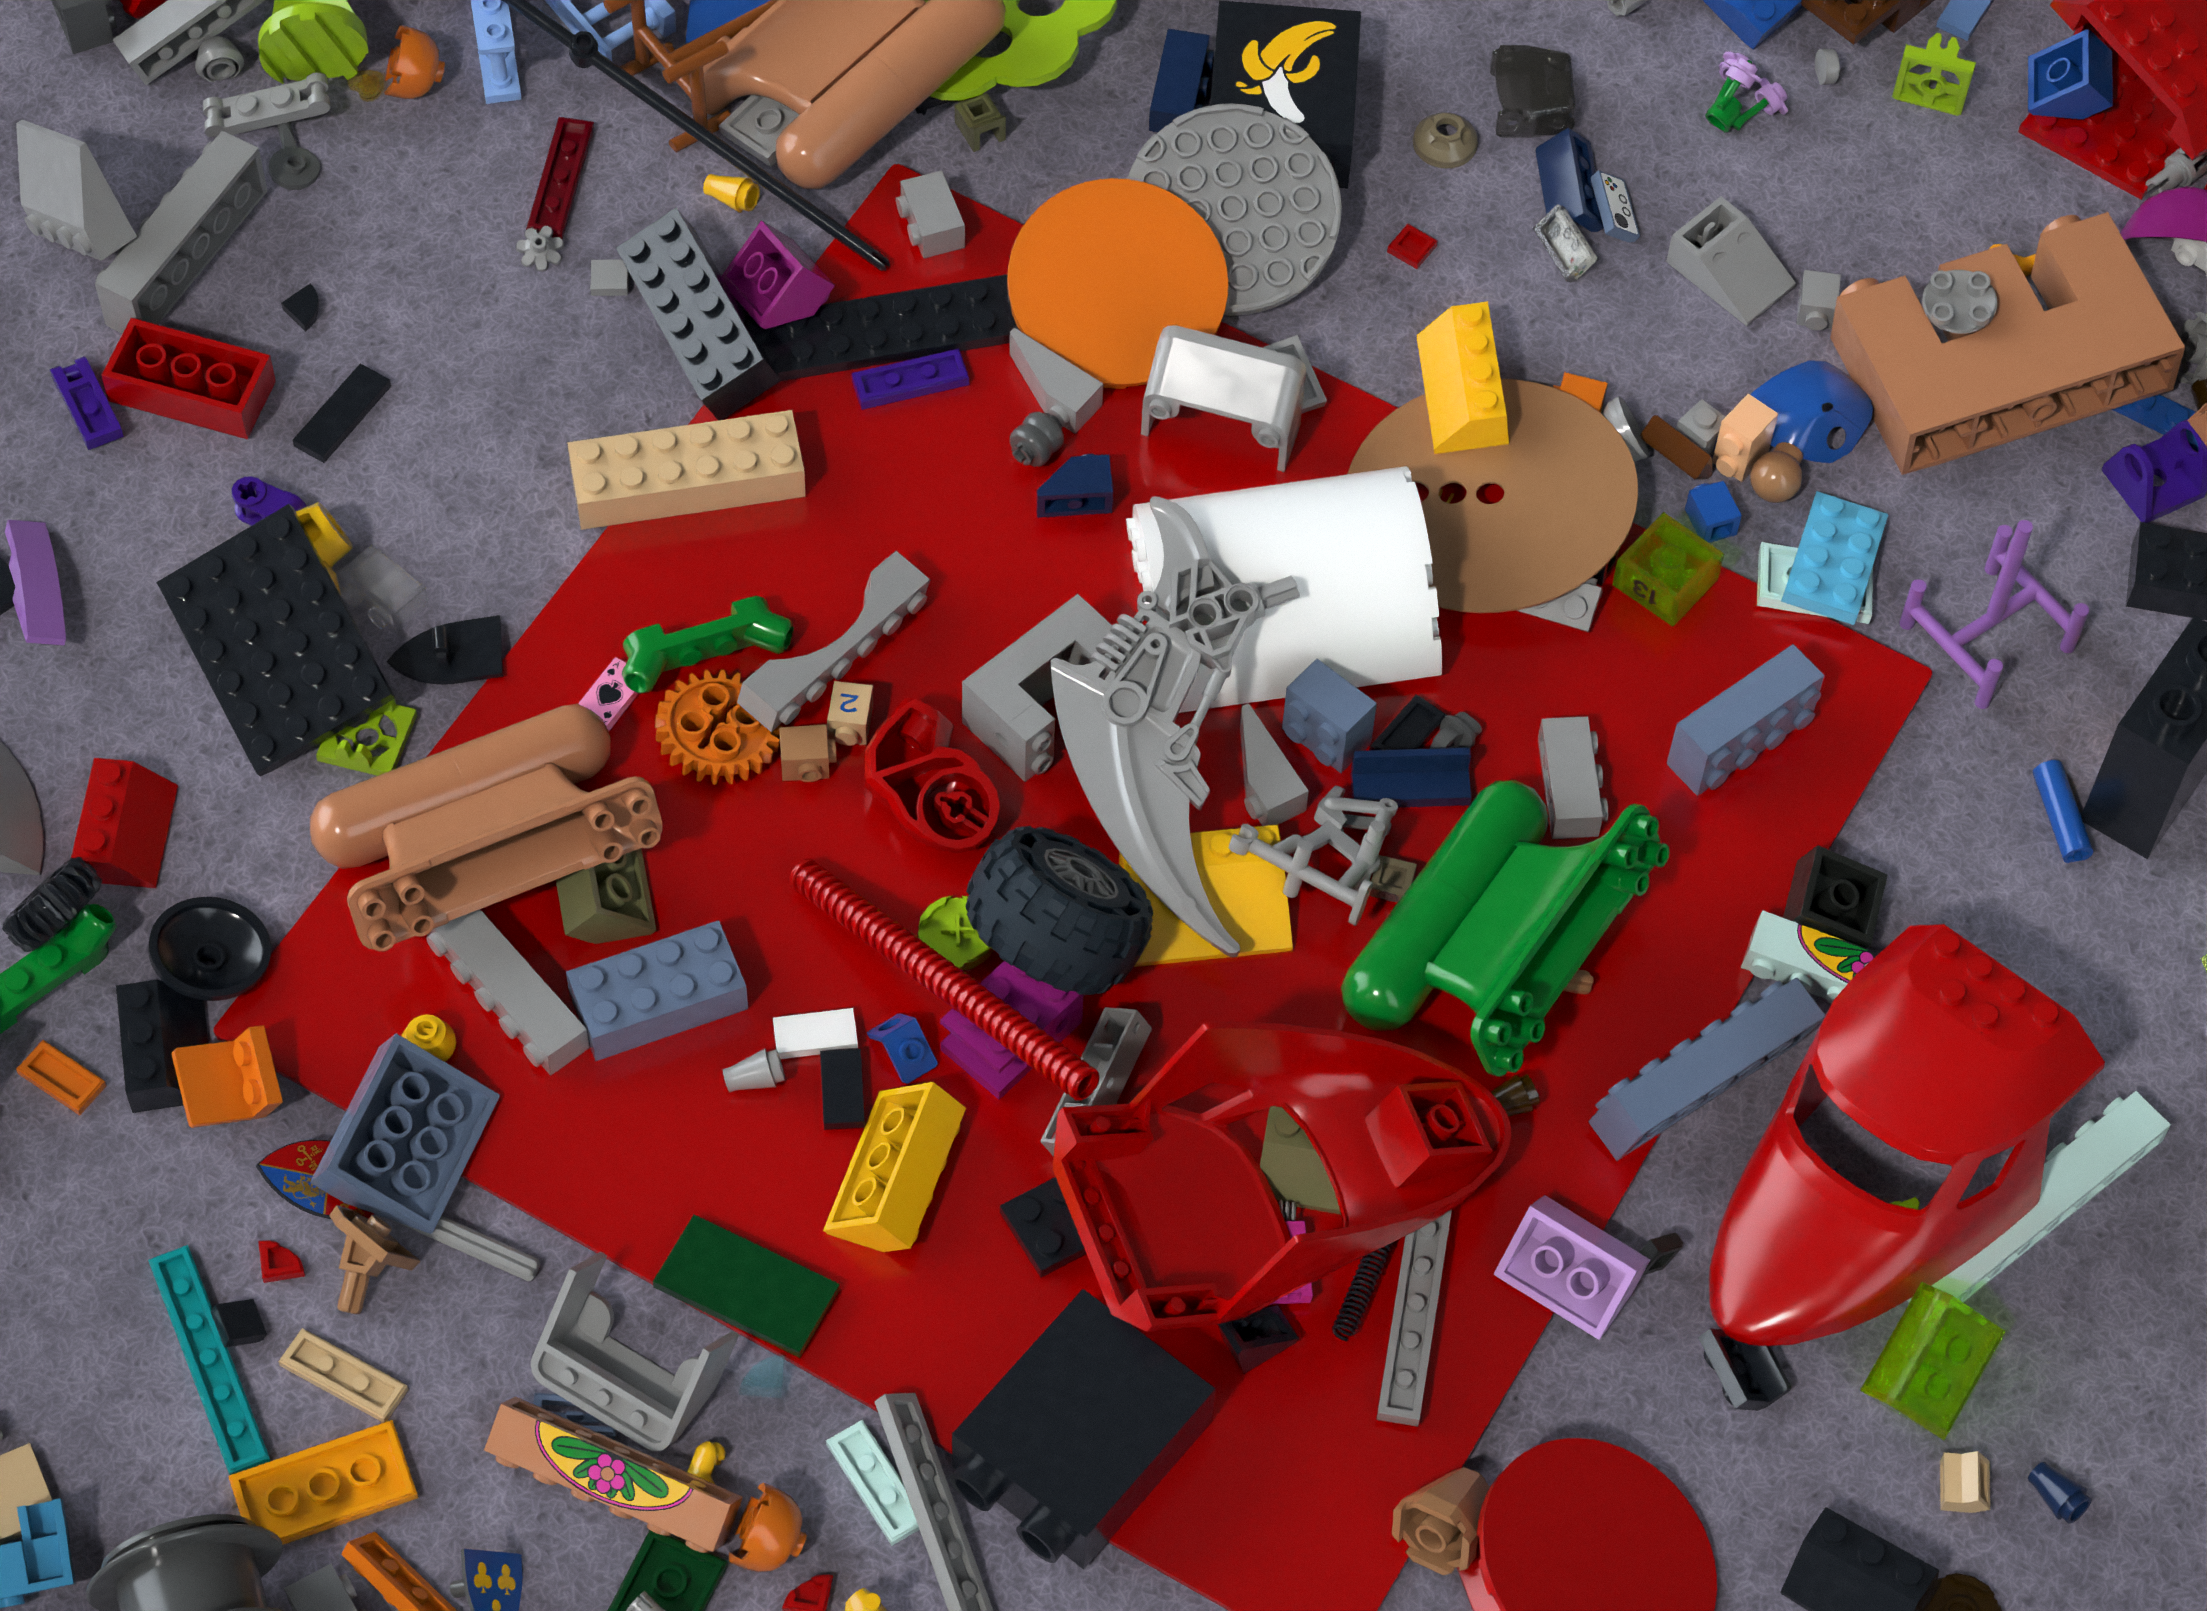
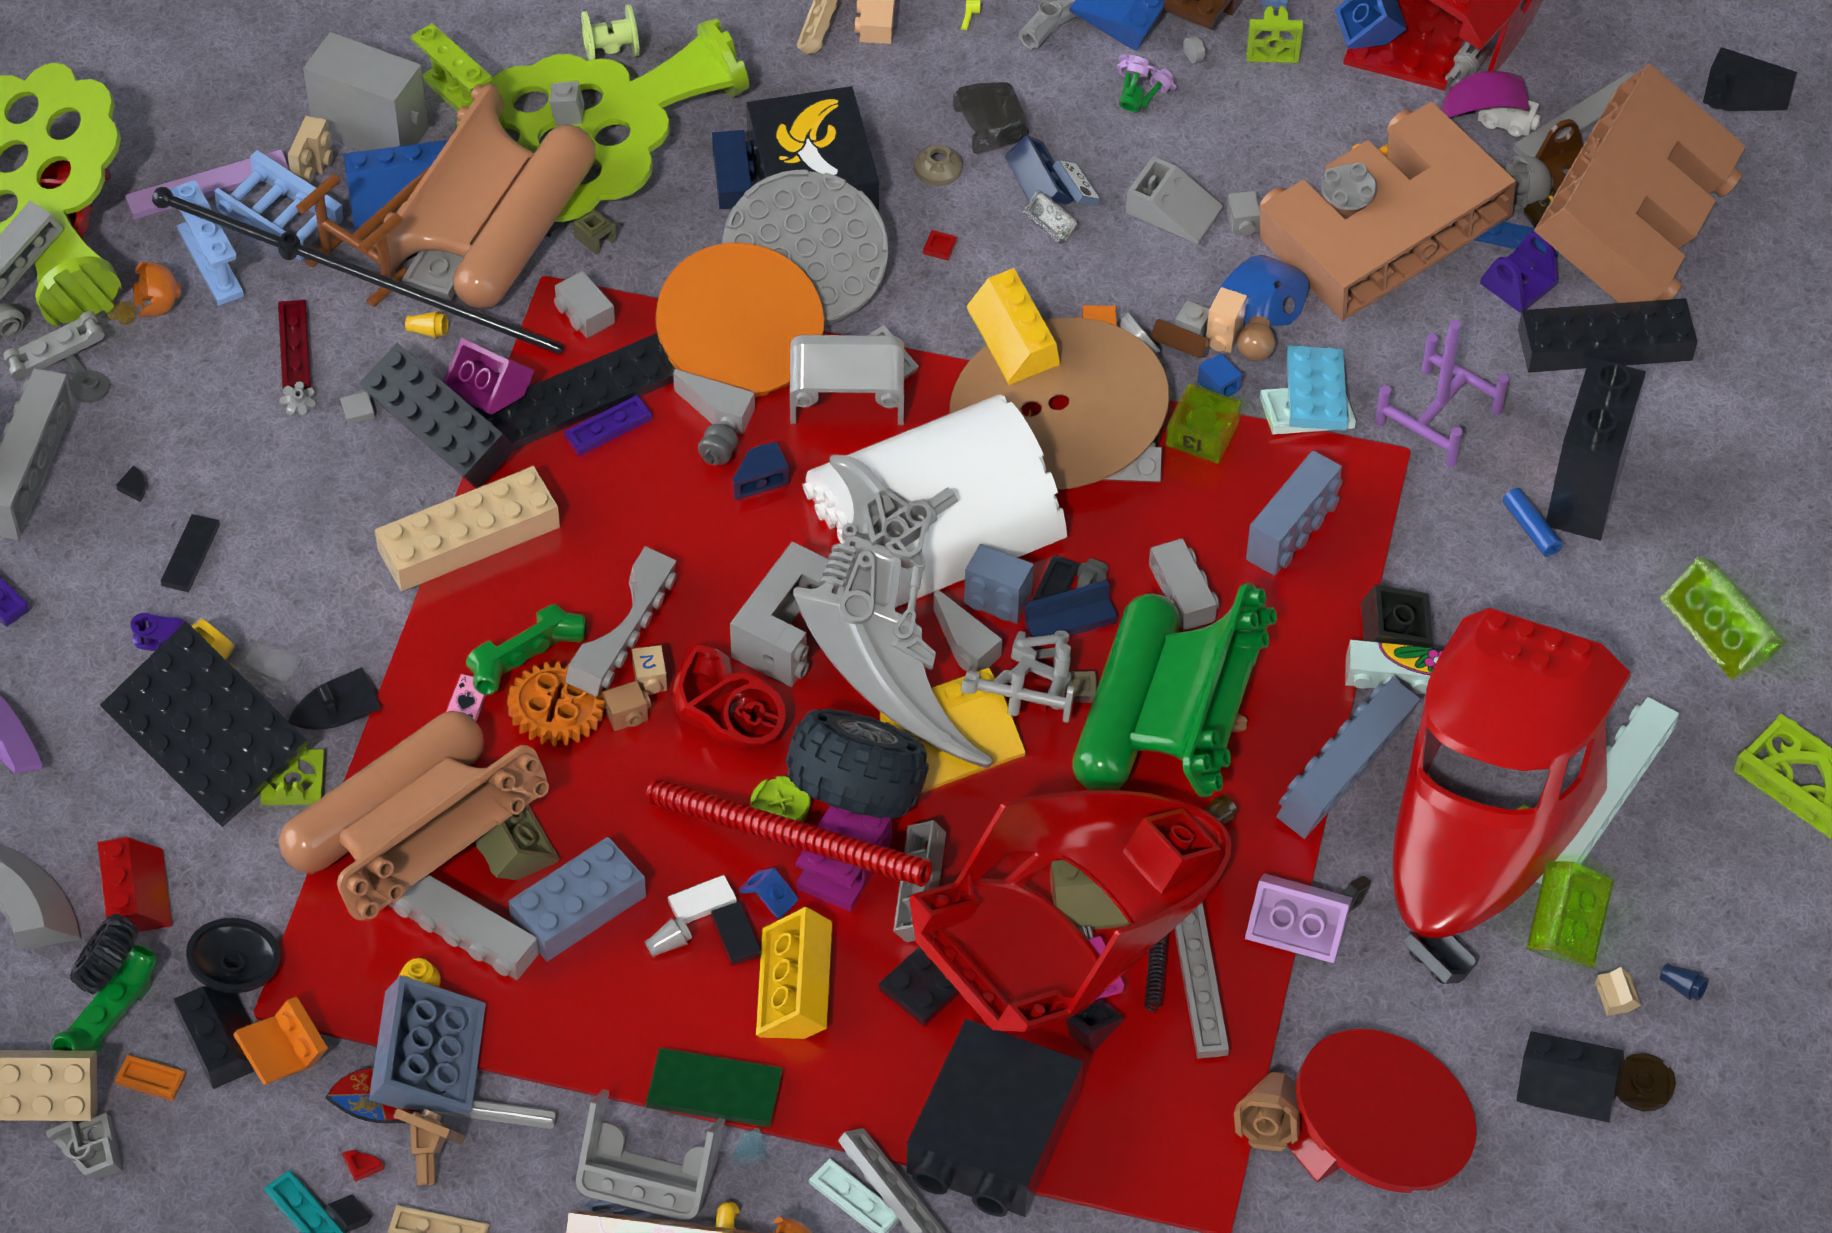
camera: 15 degrees left, 5 degrees down
red brick [101,318,276,439] -> none

